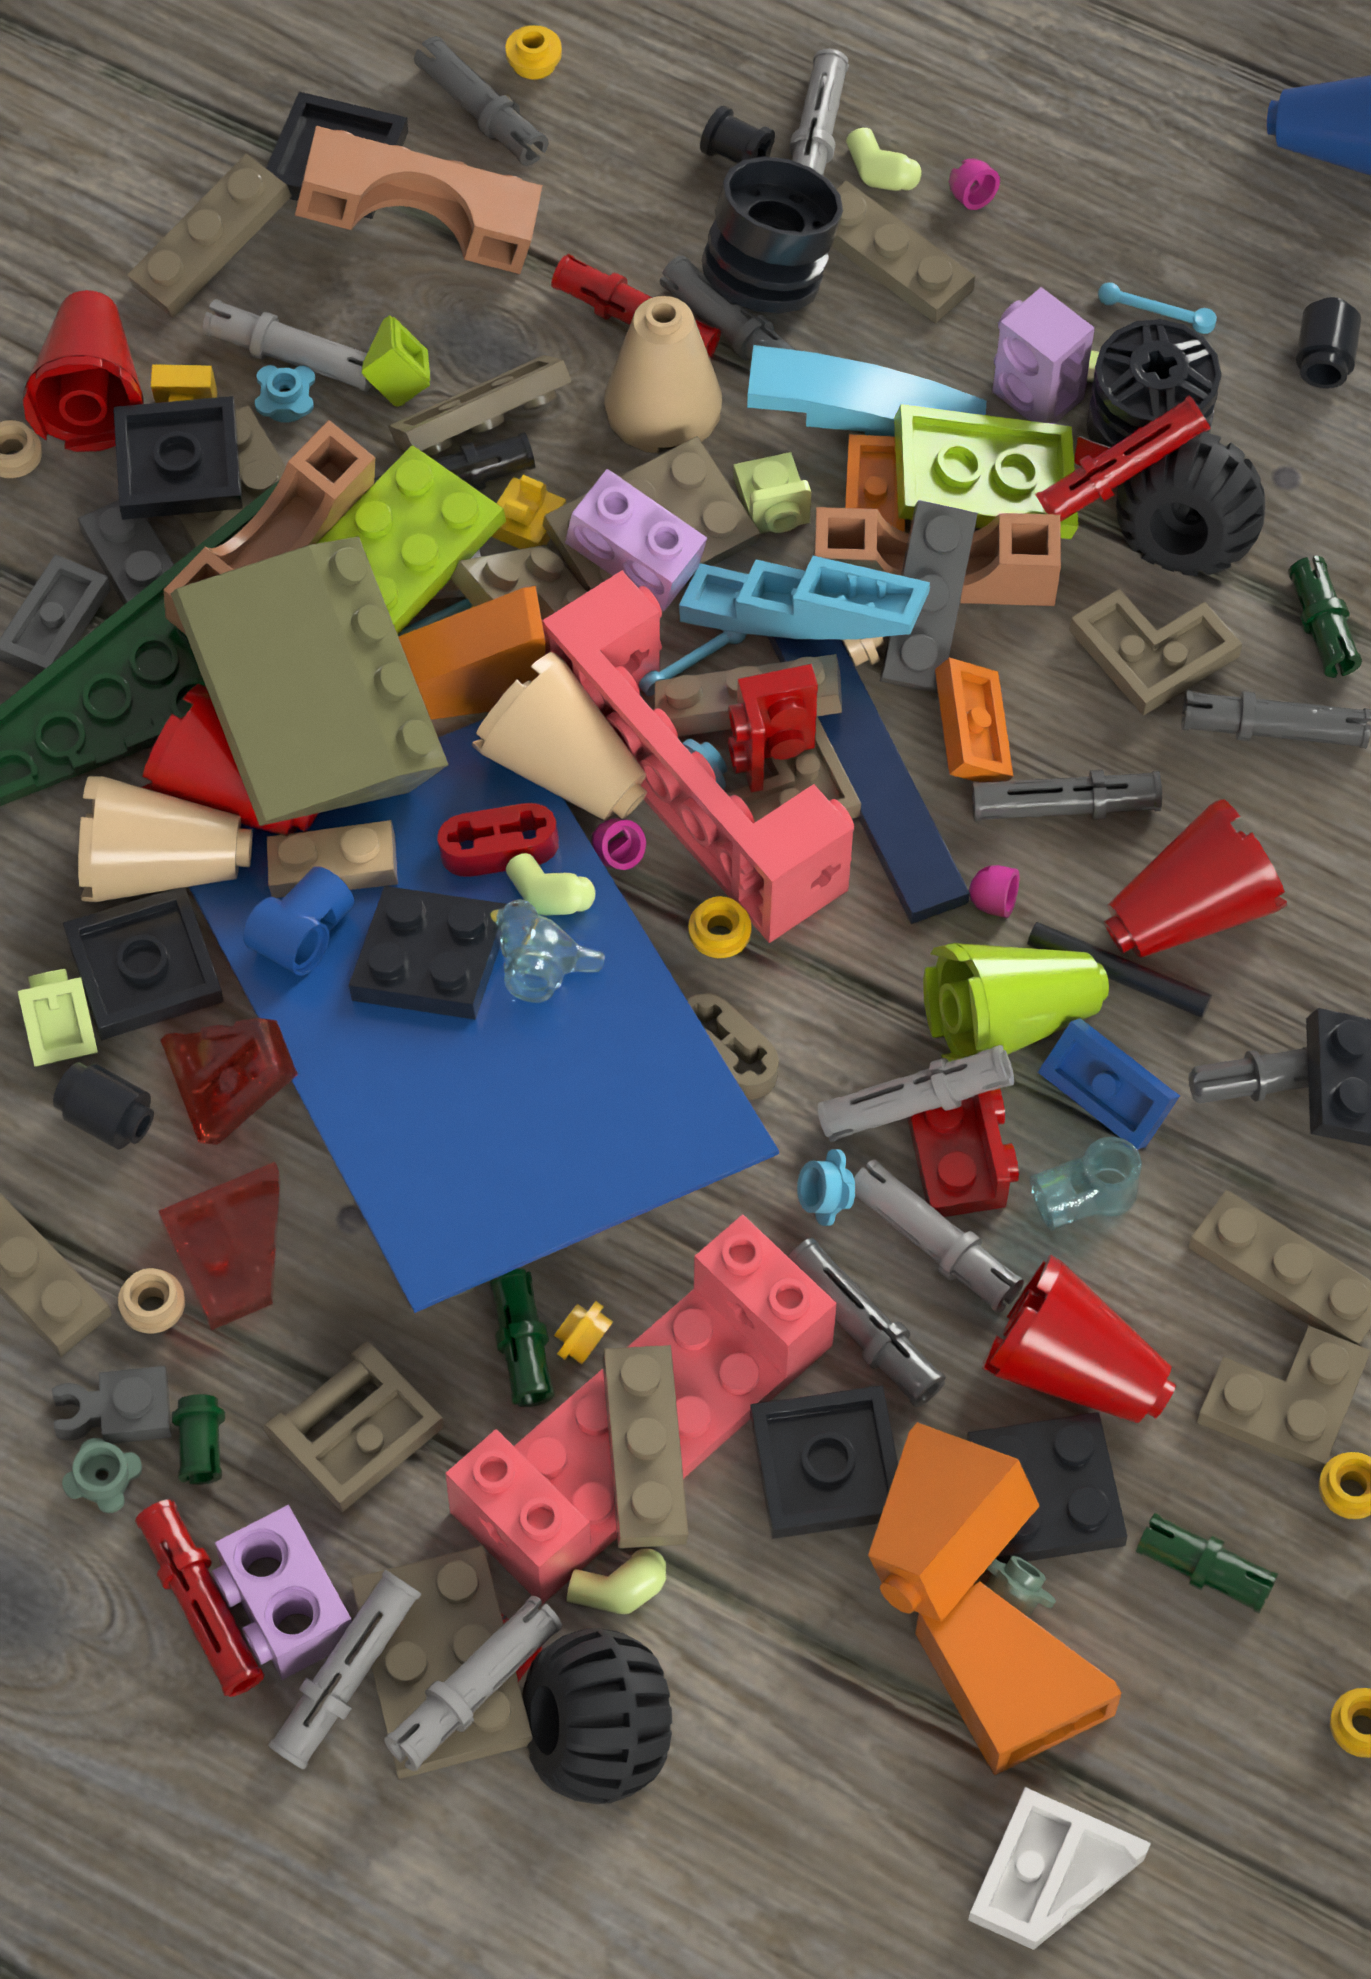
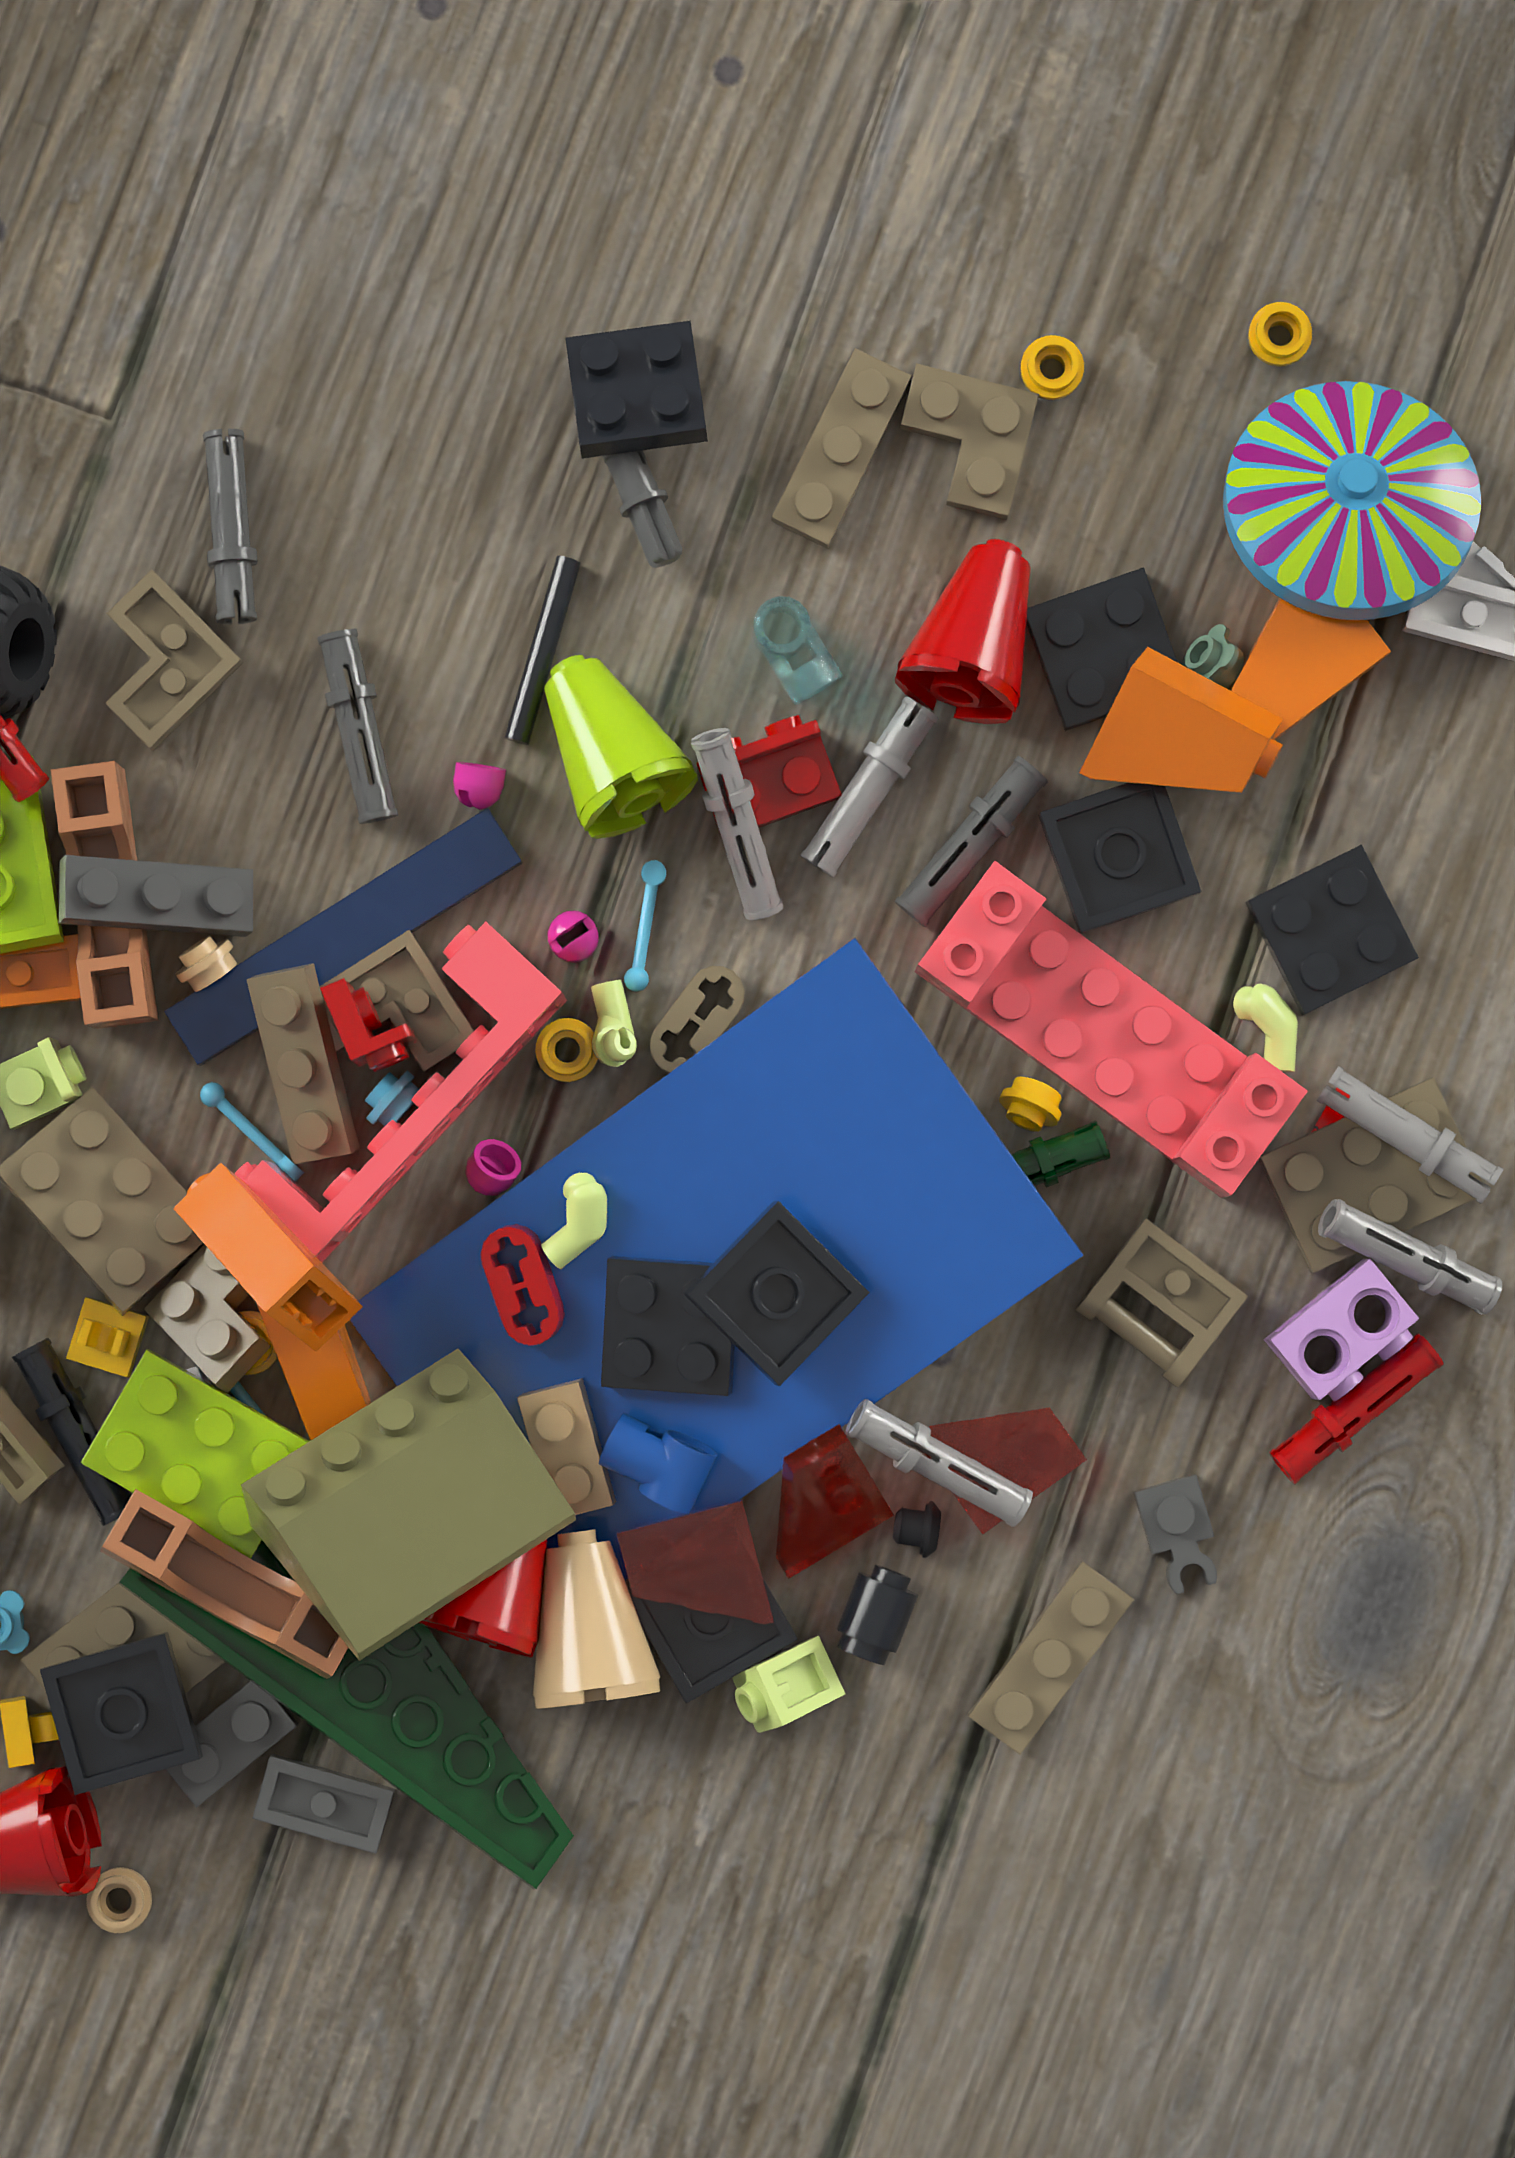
camera: 100 degrees left, 25 degrees up
sand green plate [62,1438,142,1513] -> none
tan plate [118,1268,185,1334] -> none
dark green pin [171,1394,225,1485] -> none
tan cone [472,652,647,821] -> none
clear light blue animal [491,899,605,1003] -> none
black wheel [522,1628,673,1804] -> none
lavender brick [565,469,707,611] -> none
dark tan plate [602,1345,689,1548] -> none
medium azure slope [679,556,930,639] -> none
medium azure plate [797,1149,855,1226] -> none
orange plate [935,657,1014,783] -> none
blue plate [1038,1018,1180,1150] -> none
red cone [1103,799,1287,958] -> none
dark green pin [1136,1513,1278,1613] -> none
dark green pin [1288,556,1362,678] -> none
none -> orange slope [173,1163,363,1352]
none -> dark pink hinge [547,910,599,963]
none -> yellowish green arm [591,980,637,1067]
none -> clear red wing [617,1499,774,1624]
none -> medium azure hinge [624,860,666,992]
none -> black plate [684,1201,870,1386]
none -> light grey pin [846,1399,1033,1527]
none -> black piece [893,1501,941,1558]
none -> dish [1223,381,1481,620]
none -> black plate [1245,844,1419,1016]

